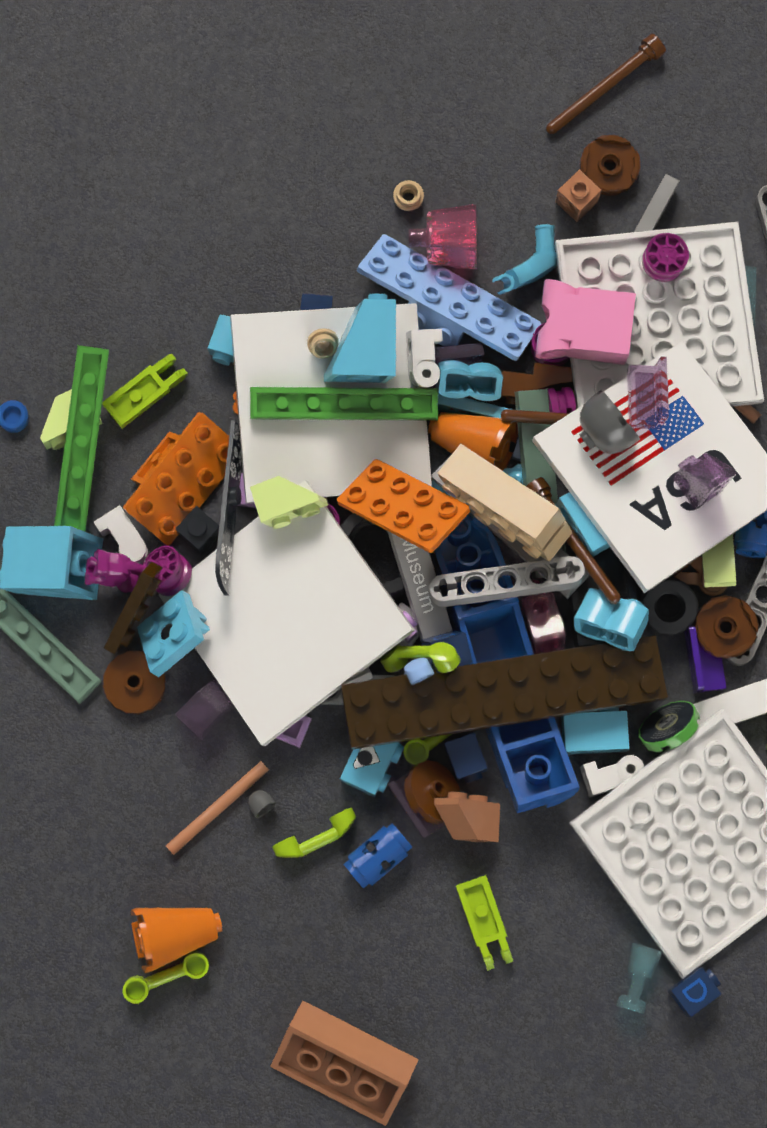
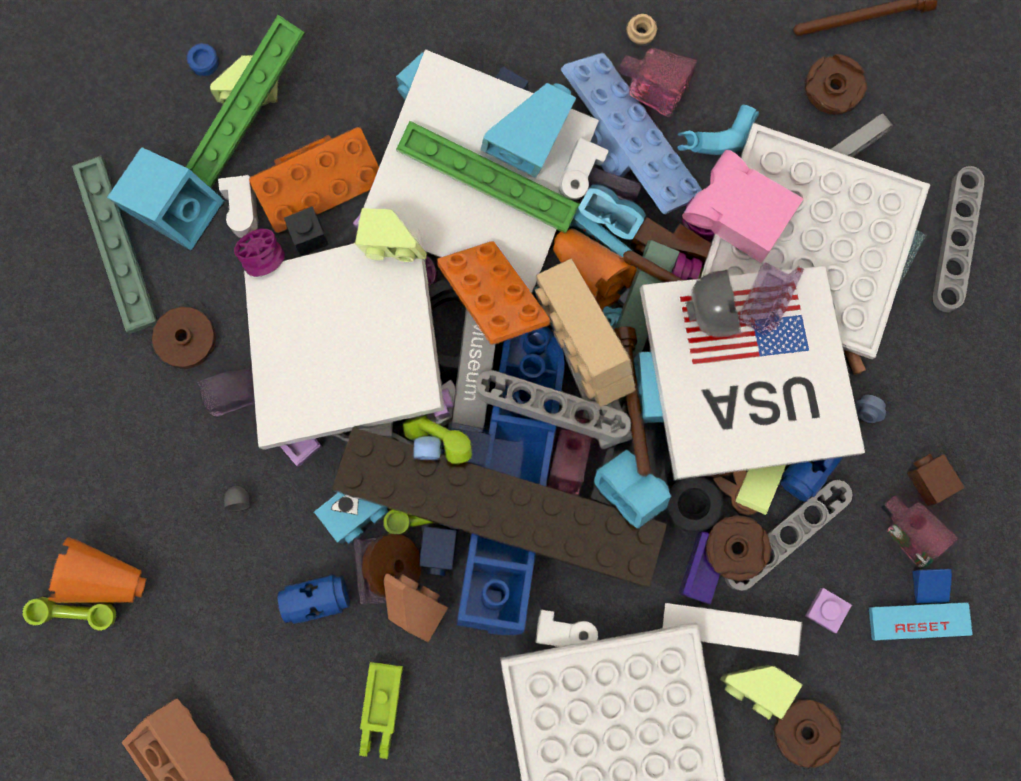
camera: 30 degrees right, 0 degrees up
magenta animal [85,549,147,593] -> none
lime hinge [102,354,188,429] -> none
dark brown plate [104,562,163,654] -> none
medium azure piece [137,590,210,677] -> none
nougat piece [166,761,269,855] -> none
black piece [215,420,242,596] -> none
lime bar [272,807,356,858] -> none
tan plate [307,329,339,359] -> none
nougat brick [555,169,601,222] -> none
medium azure brick [561,707,629,755] -> none
tile [639,701,700,752] -> none
magenta wheel [642,233,689,282] -> none
clear purple slope [673,453,737,509] -> none

